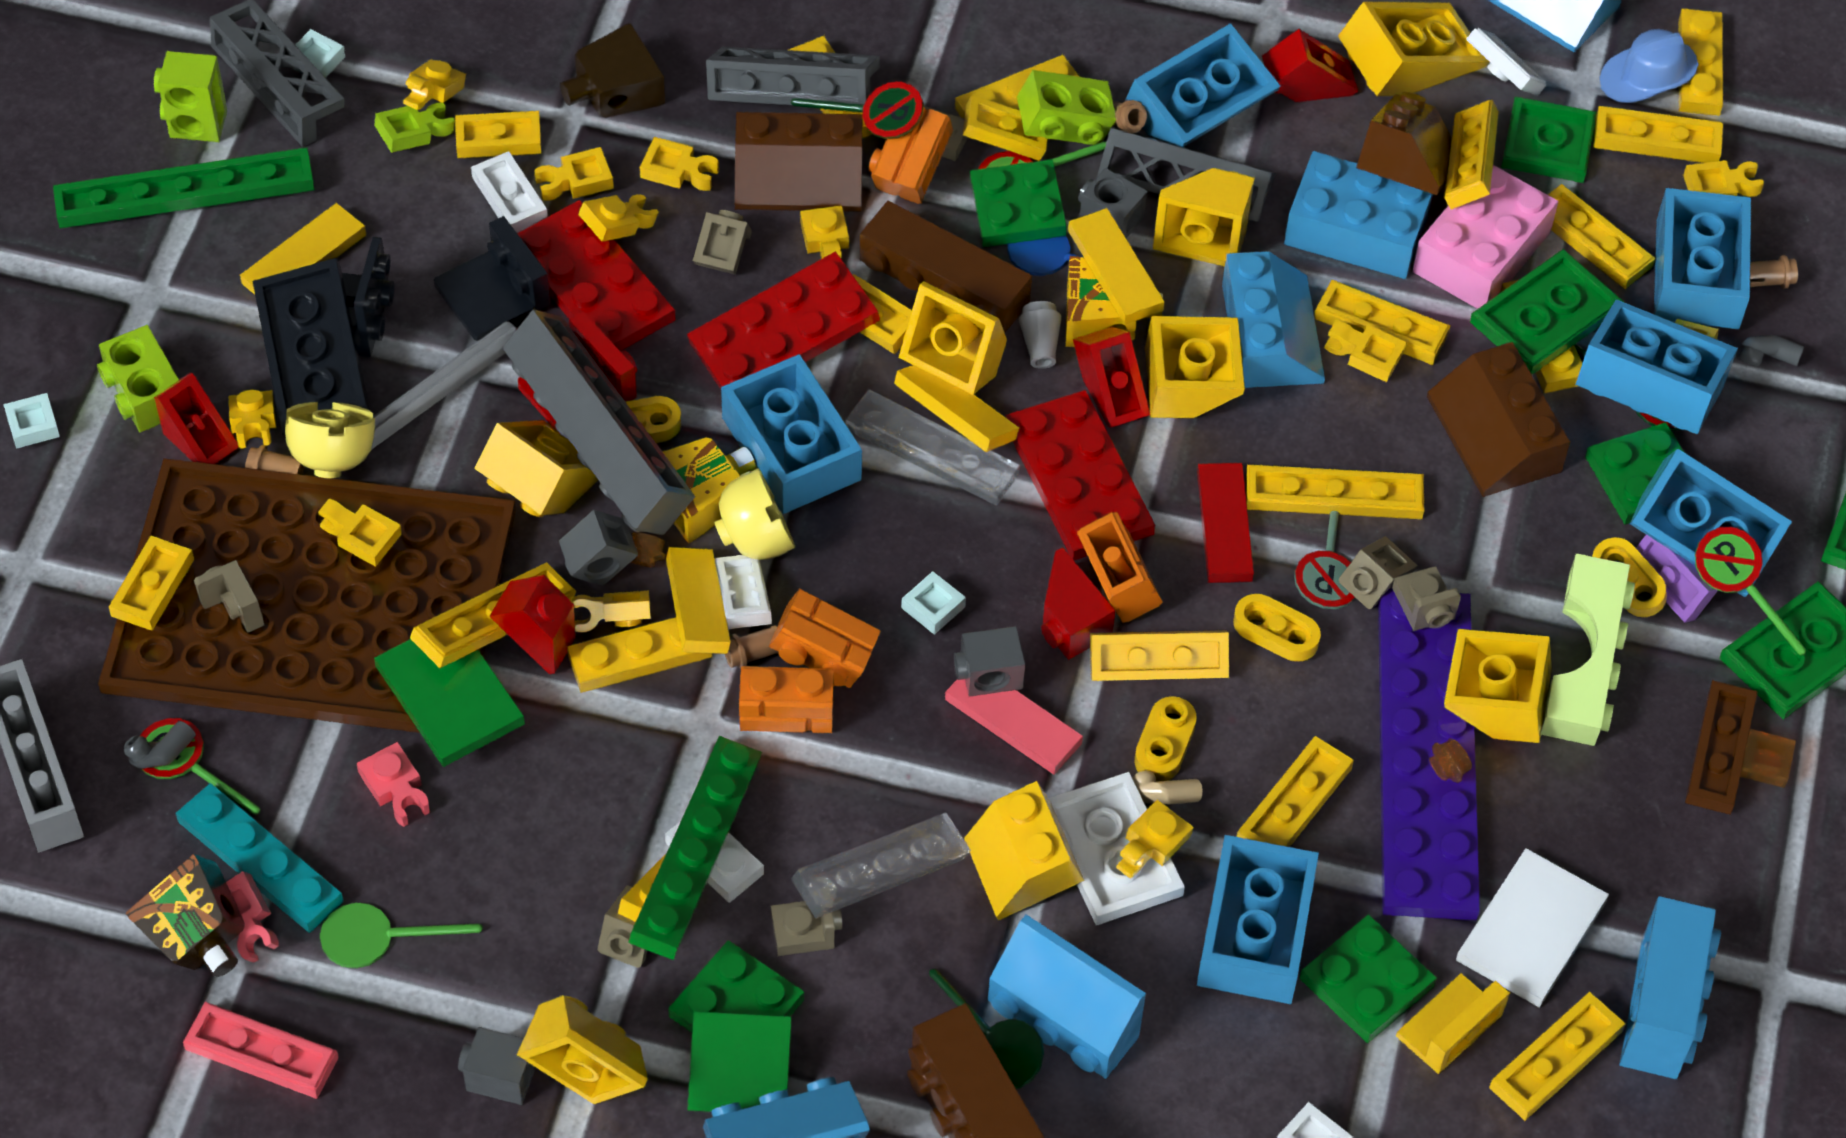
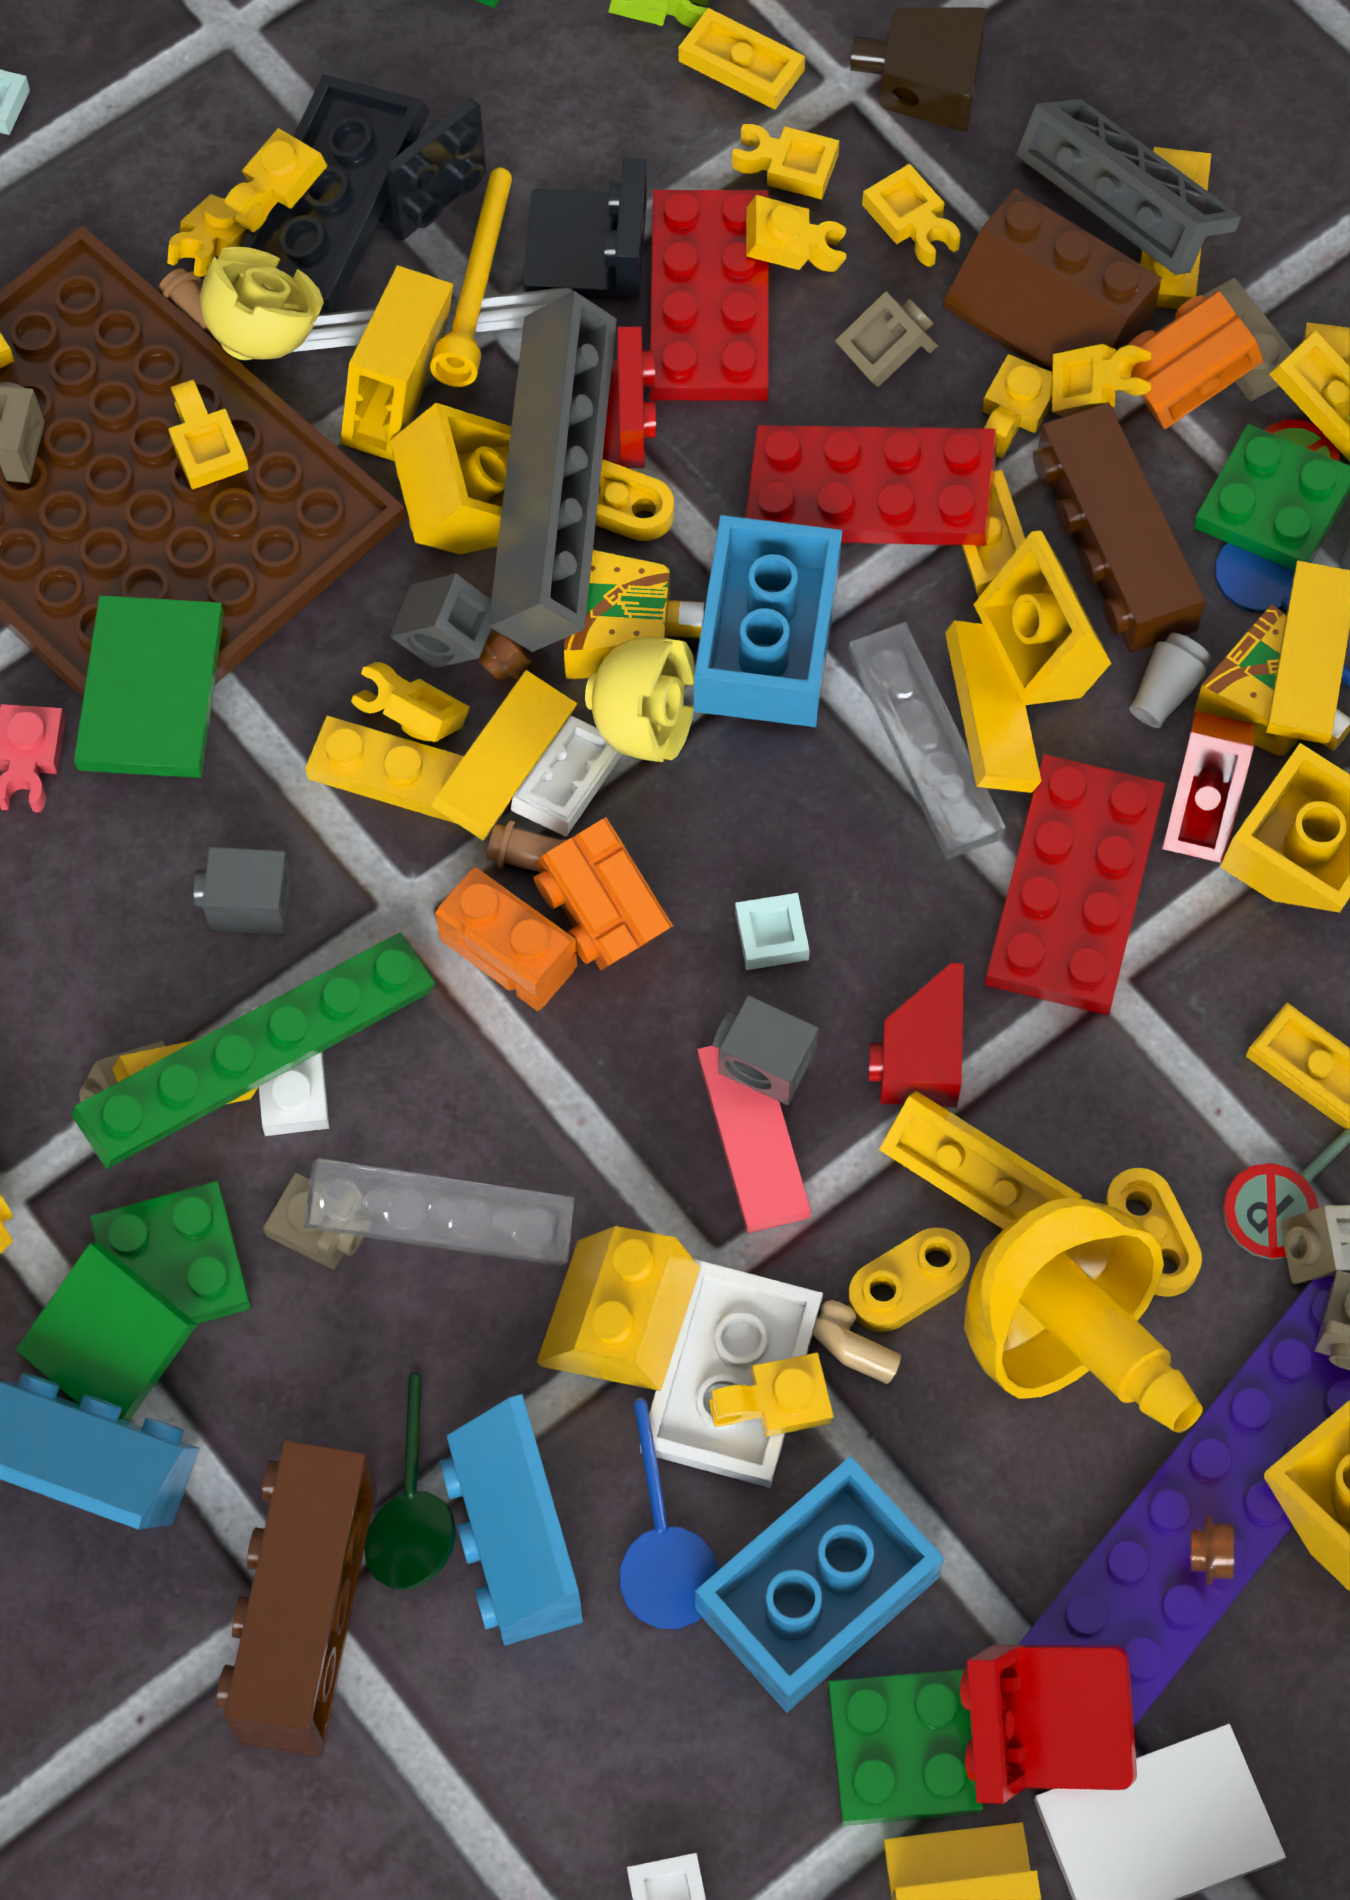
camera: 40 degrees right, 10 degrees up
lime brick [97,325,179,432] -> none
red slope [154,373,239,464] -> none
yellow tile [240,203,366,295] -> none
yellow tile [410,562,576,668] -> none
white plate [471,151,548,232] -> none
red slope [489,575,576,674] -> none
piece [791,82,924,139] -> none
orange brick [1077,512,1163,623] -> none
red tile [1197,463,1254,583] -> none
yellow plate [1237,736,1354,847] -> none
none -> dark grey brick [194,847,292,935]
none -> yellow plate [224,128,327,232]
none -> yellow slope [340,265,453,462]
none -> yellow piece [430,167,512,387]
none -> blue piece [619,1398,720,1629]
none -> red bracket [960,1645,1137,1804]
none -> yellow piece [964,1197,1203,1433]
none -> yellow plate [1052,344,1151,417]

